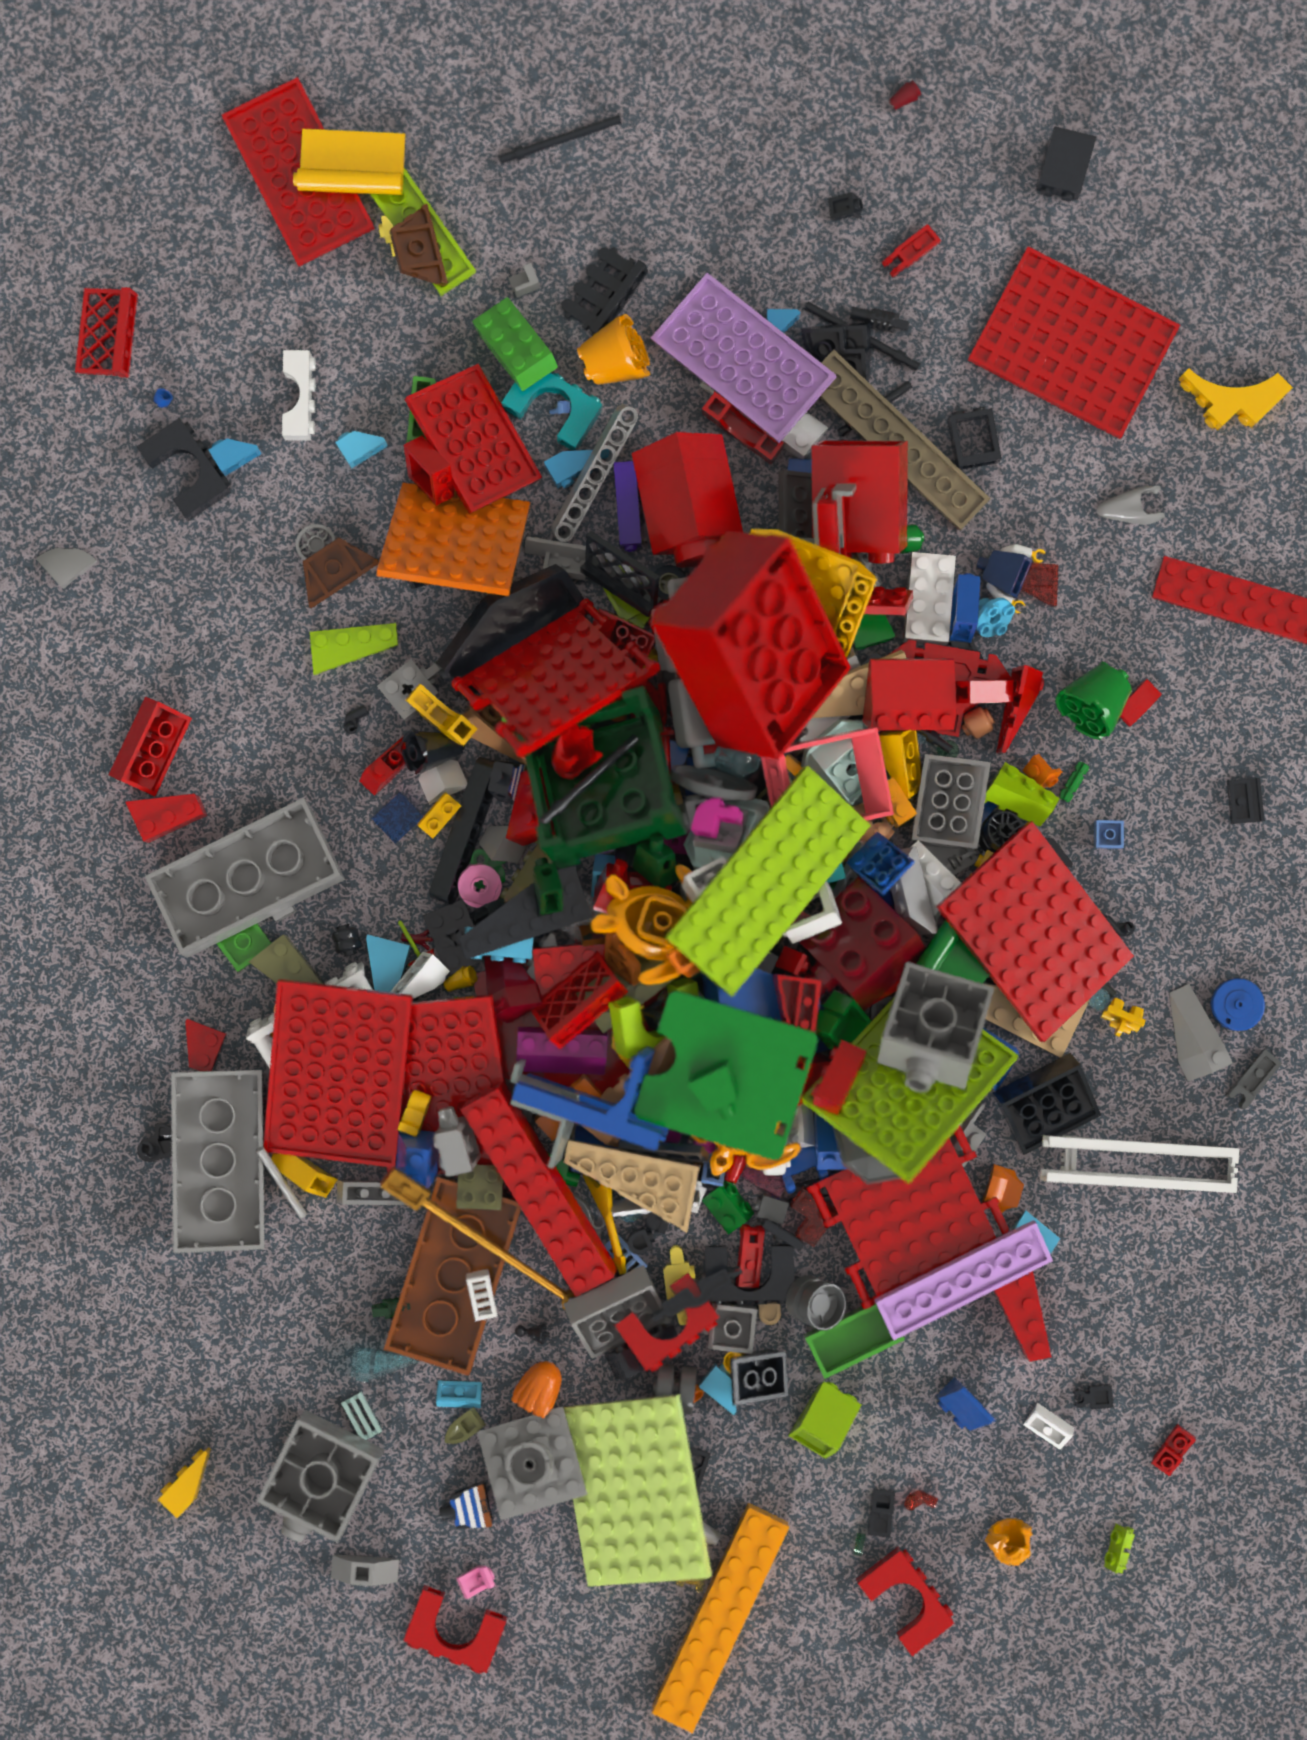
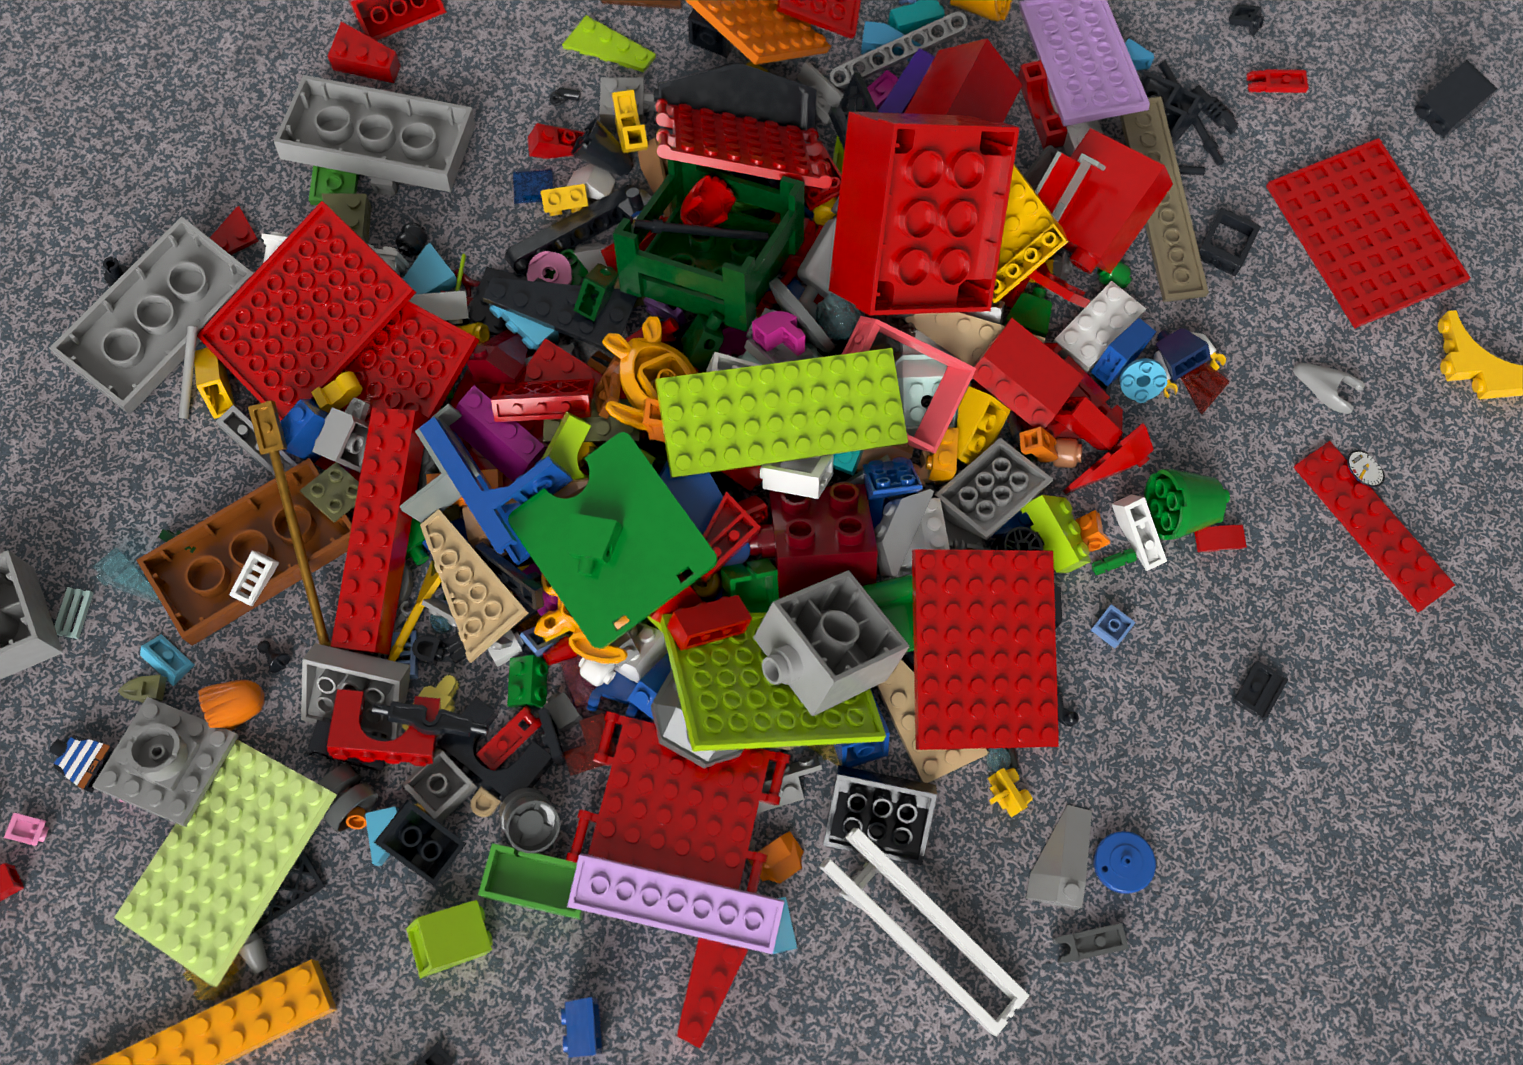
camera: 35 degrees right, 15 degrees down
none -> dark pink plate [863,70,898,109]
none -> orange leg [1019,427,1058,463]
none -> white slope [1111,494,1167,571]
none -> white sticker [1347,450,1385,487]

